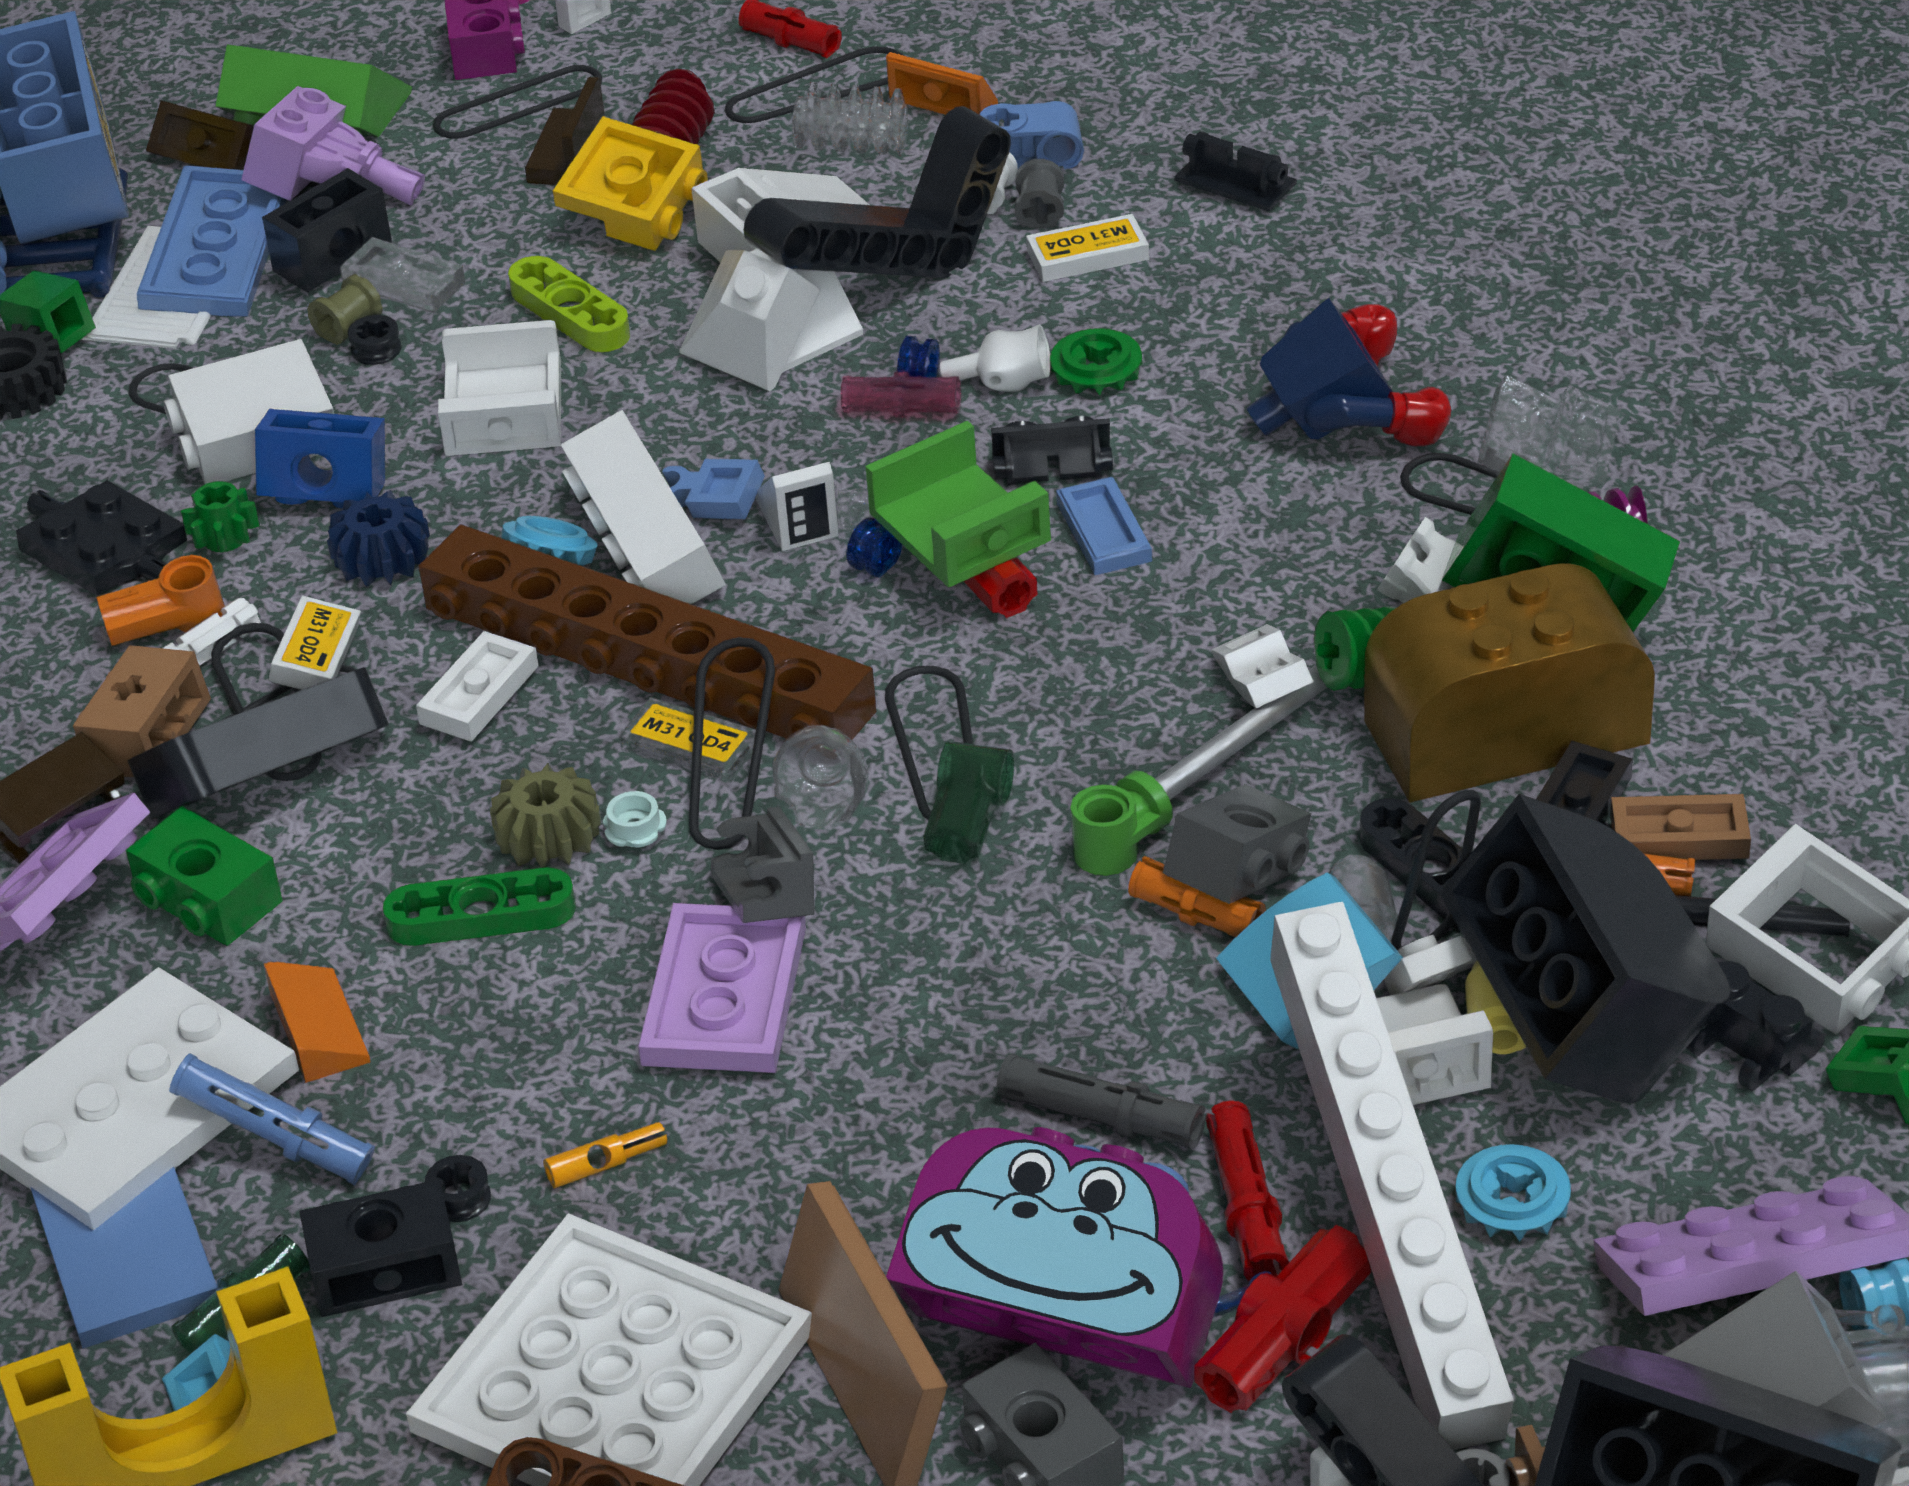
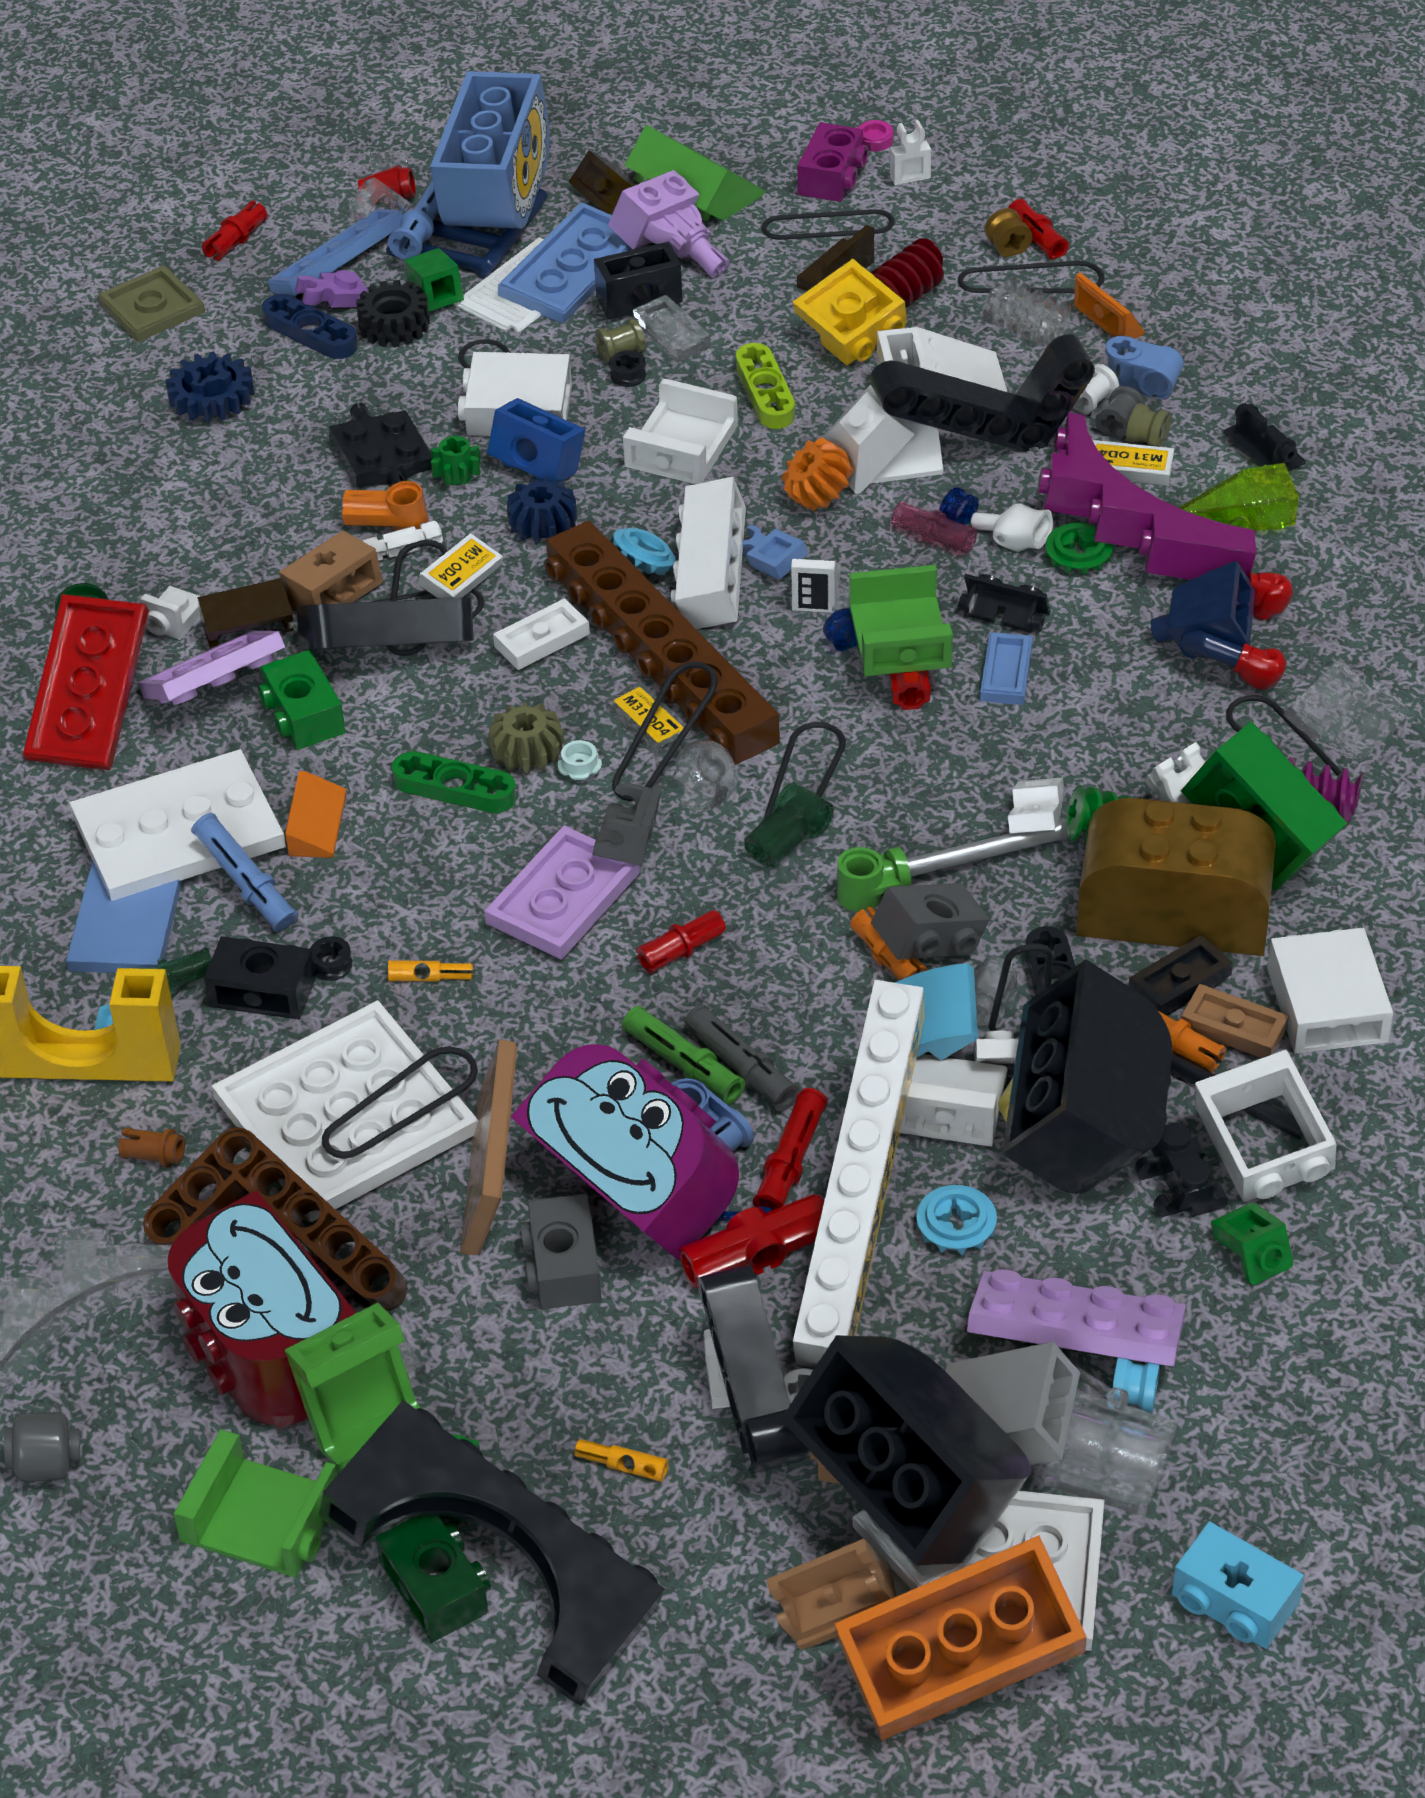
camera: 25 degrees right, 5 degrees up
none -> black piece [322,1046,478,1159]
none -> bright green pin [622,1005,745,1105]
none -> red axle [636,910,726,974]
none -> orange gear [781,437,854,511]
none -> pearl gold wheel [984,208,1032,258]
none -> magenta arch [1037,412,1256,580]
none -> olive wheel [1126,403,1172,447]
none -> clear neon green slope [1178,463,1299,531]
none -> white brick [1267,928,1393,1054]

